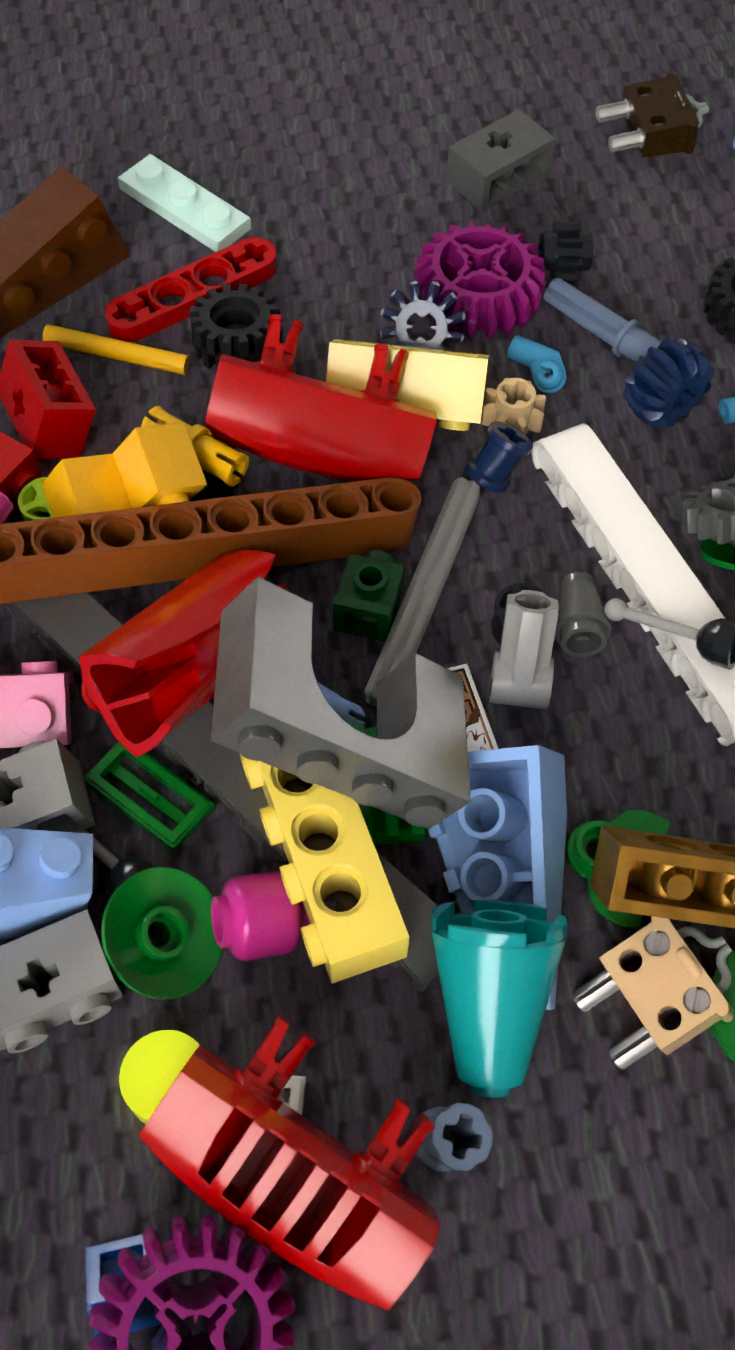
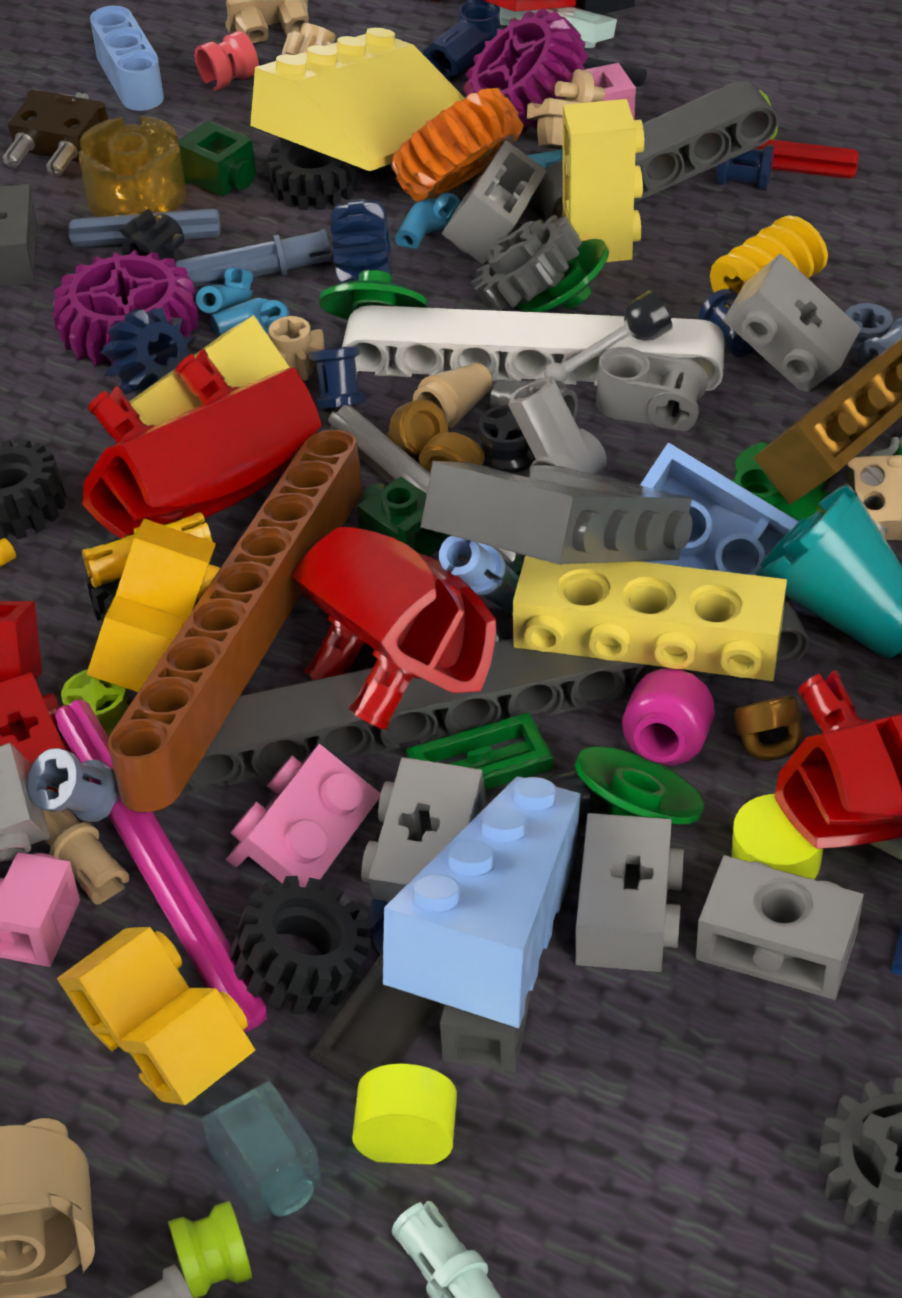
camera: 55 degrees left, 15 degrees down
none -> sand blue axle [68,208,221,248]
none -> clear yellow brick [78,116,187,217]
none -> dark green brick [174,120,256,197]
none -> dark azure arm [196,267,254,313]
none -> green dish [319,270,428,320]
none -> pearl gold tile [386,400,449,459]
none -> tan cone [413,363,493,428]
none -> pearl gold tile [419,432,485,473]
none -> light grey piece [596,347,708,431]
none -> light grey brick [696,855,864,1000]
none -> pearl gold tile [733,695,803,761]

